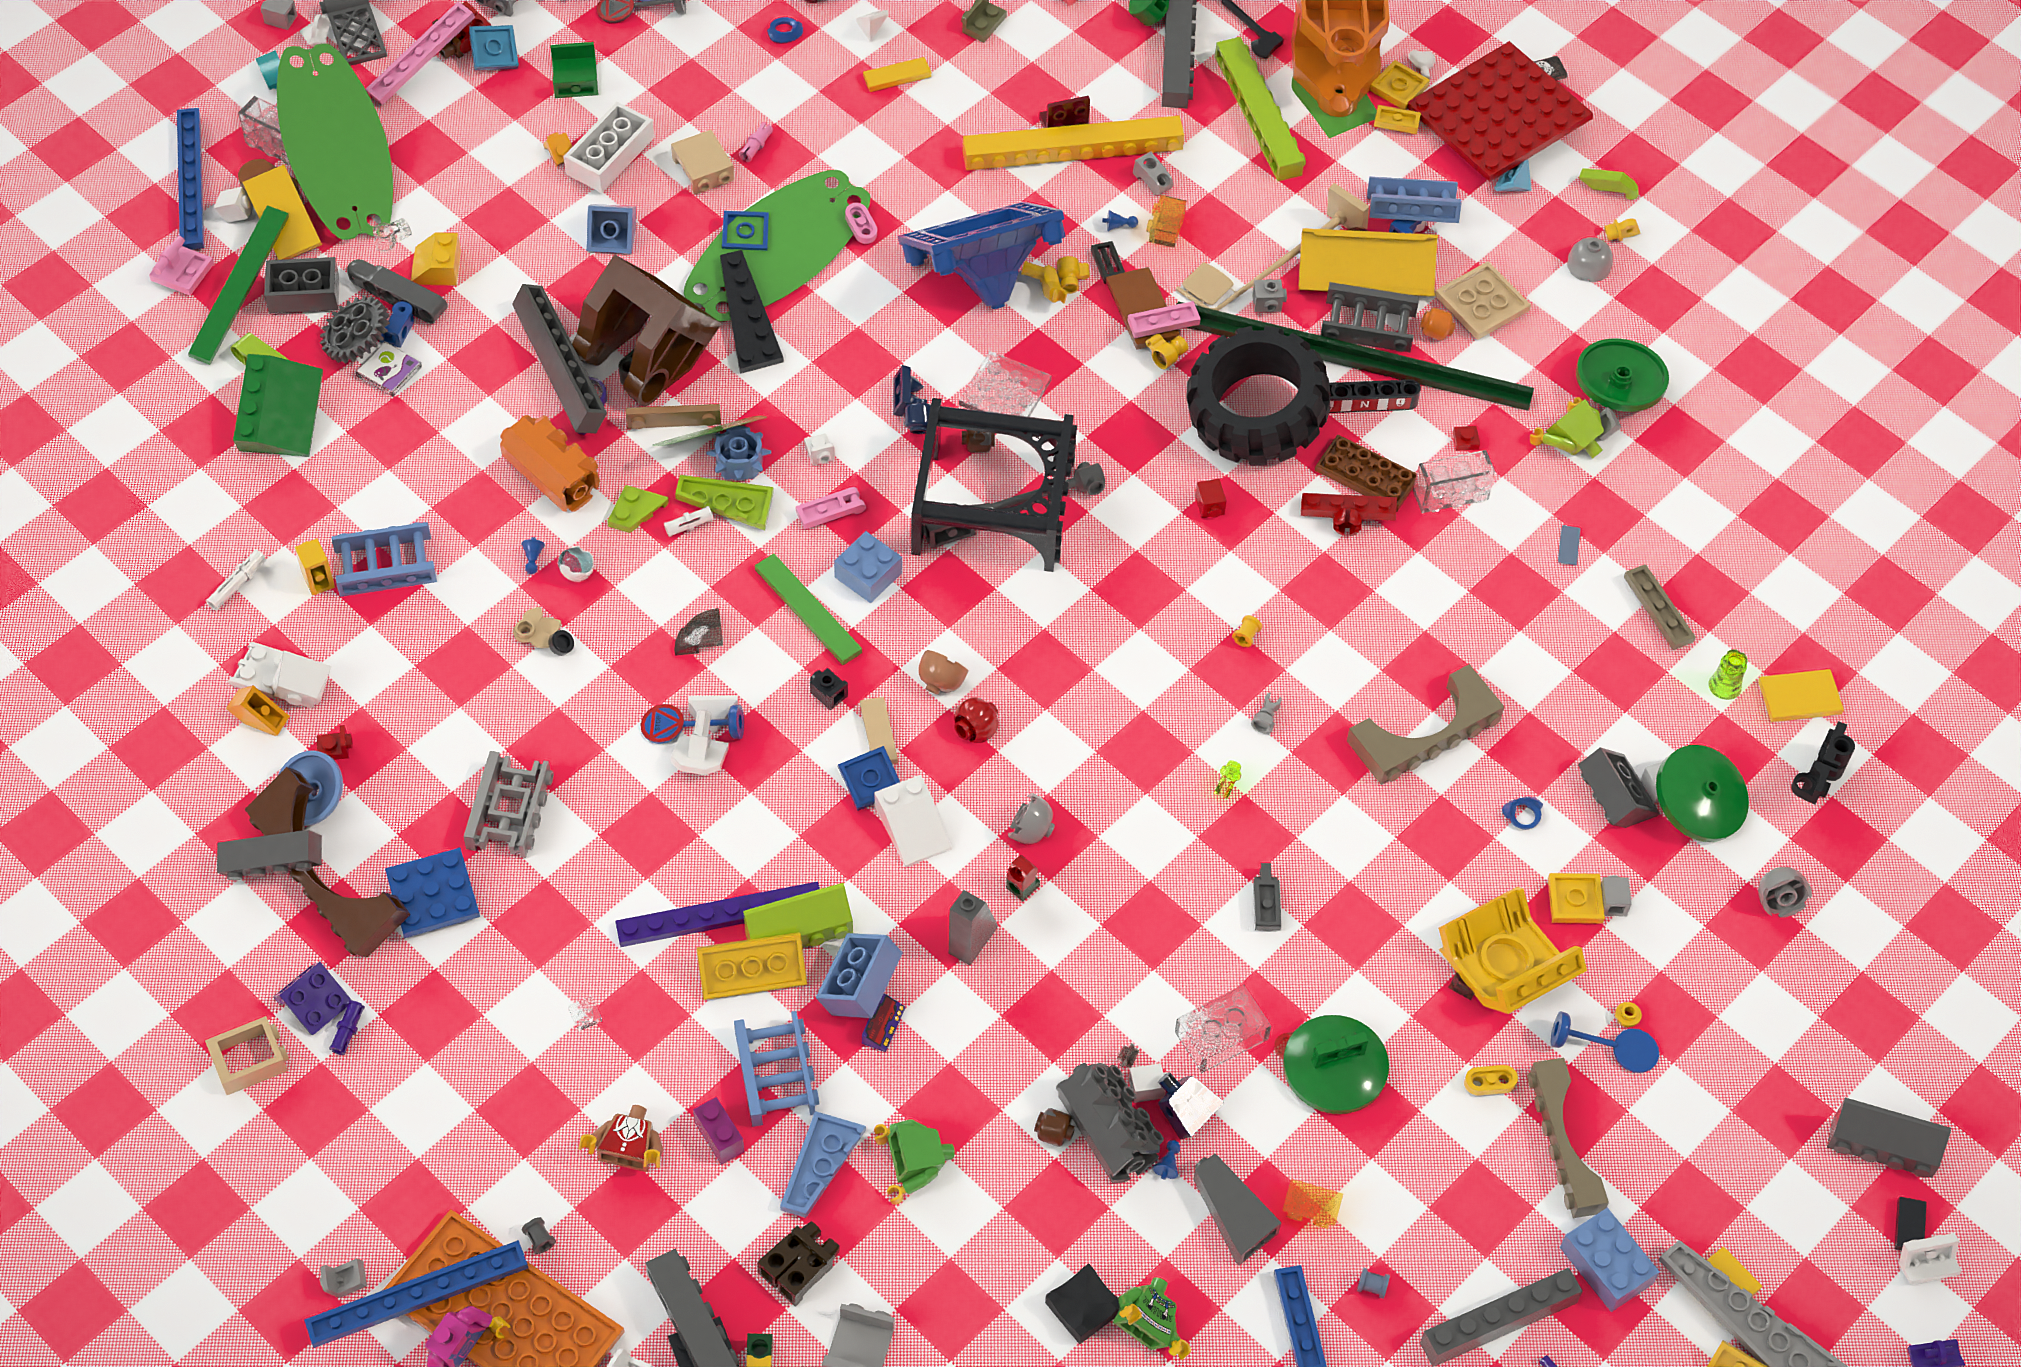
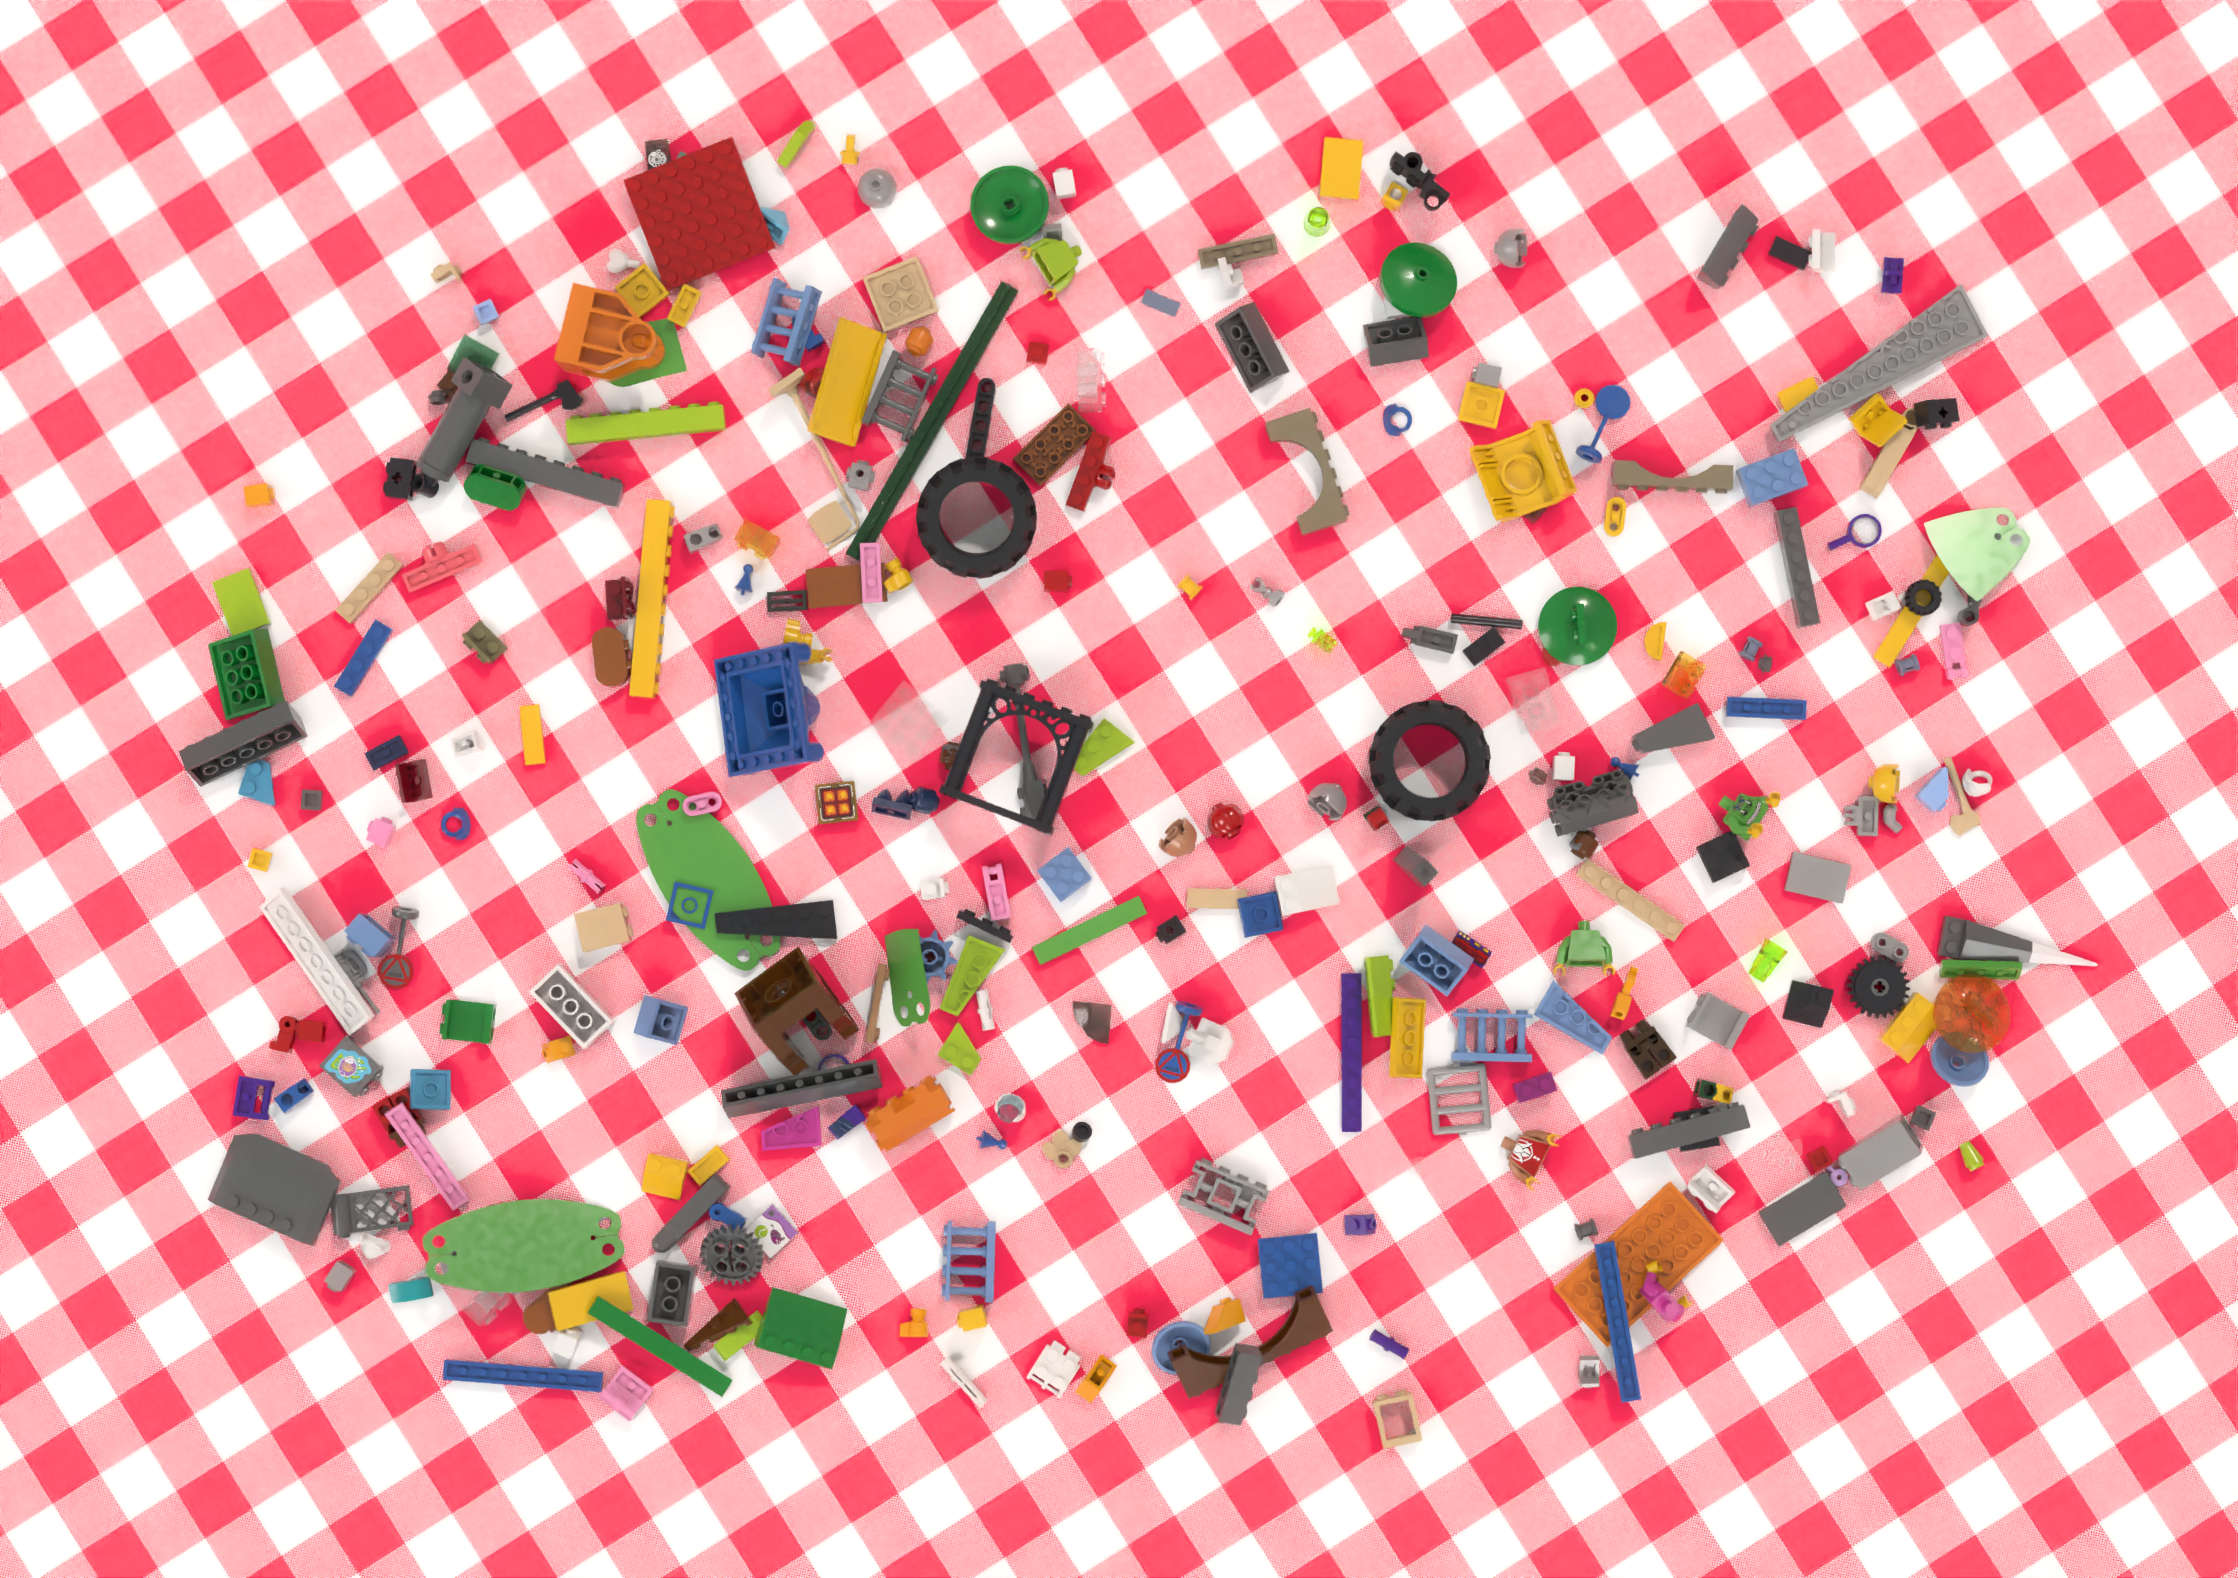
camera: 70 degrees left, 30 degrees up
white torso [272,650,332,709] -> none
dark purple bracket [273,961,352,1035] -> none
clear piece [373,218,412,253] -> none
torso [1158,1072,1224,1139] -> none
none -> dark orange brick [591,627,632,687]
none -> reddish brown wing [683,1298,753,1351]
none -> yellow tile [687,1144,730,1186]
none -> dark pink wing [761,1106,822,1151]
none -> tile [815,781,859,824]
none -> leg [828,1104,867,1140]
none -> light orange piece [899,1309,928,1337]
none -> black plate [956,908,1014,943]
none -> white brick [1053,168,1076,200]
none -> lime wing [1074,718,1135,776]
none -> light orange slope [1204,1297,1246,1335]
none -> dark grey slope [1215,302,1290,393]
none -> white bracket [1217,257,1244,289]
none -> dark purple bracket [1344,1214,1377,1235]
none -> black tyre [1368,700,1491,822]
none -> yellow bracket [1381,182,1409,211]
none -> light grey bar [1427,1063,1492,1135]
none -> black piece [1451,613,1523,629]
none -> black plate [1462,627,1505,666]
none -> tan plate [1575,858,1686,942]
none -> light orange piece [1610,966,1639,1020]
none -> yellow plate [1644,622,1667,661]
none -> dark grey plate [1758,654,1773,673]

